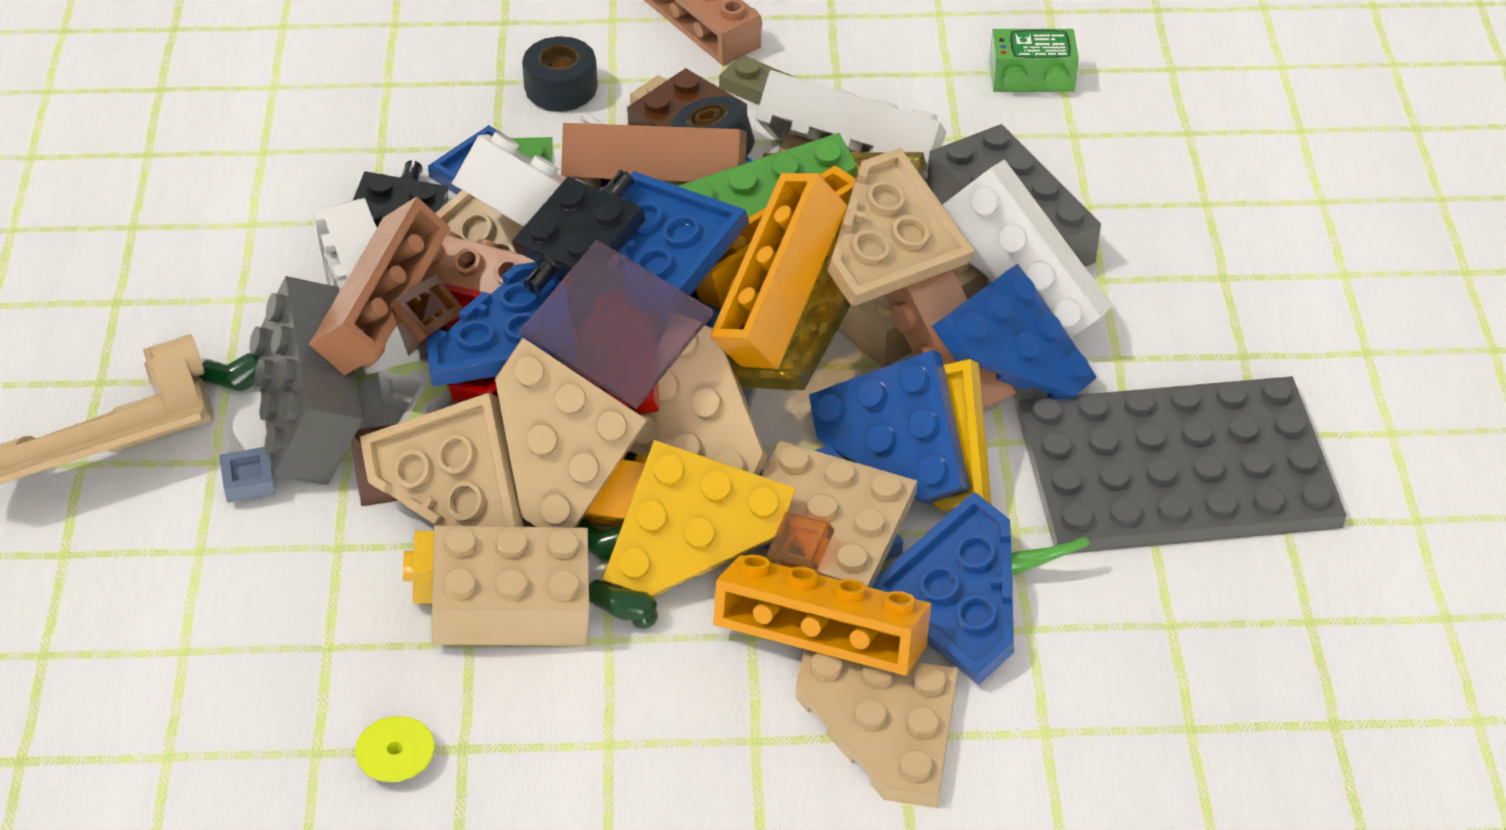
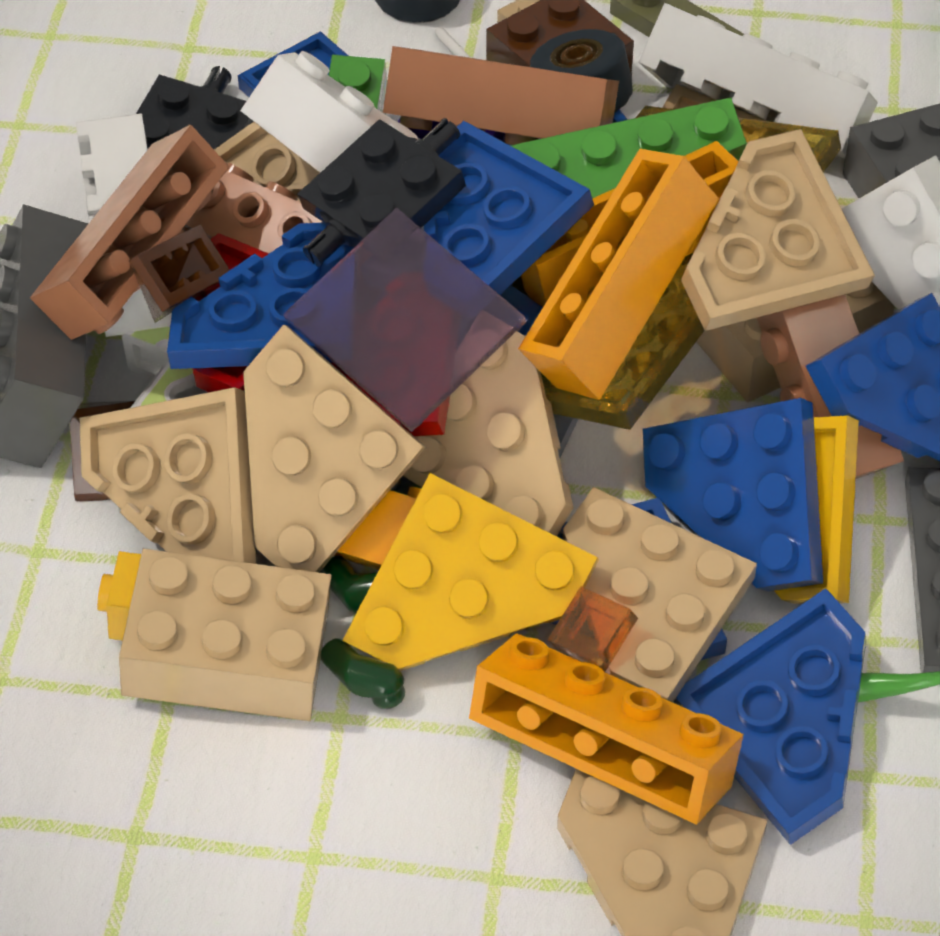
camera: 10 degrees right, 5 degrees up
neon yellow piece [354,716,435,782] -> none

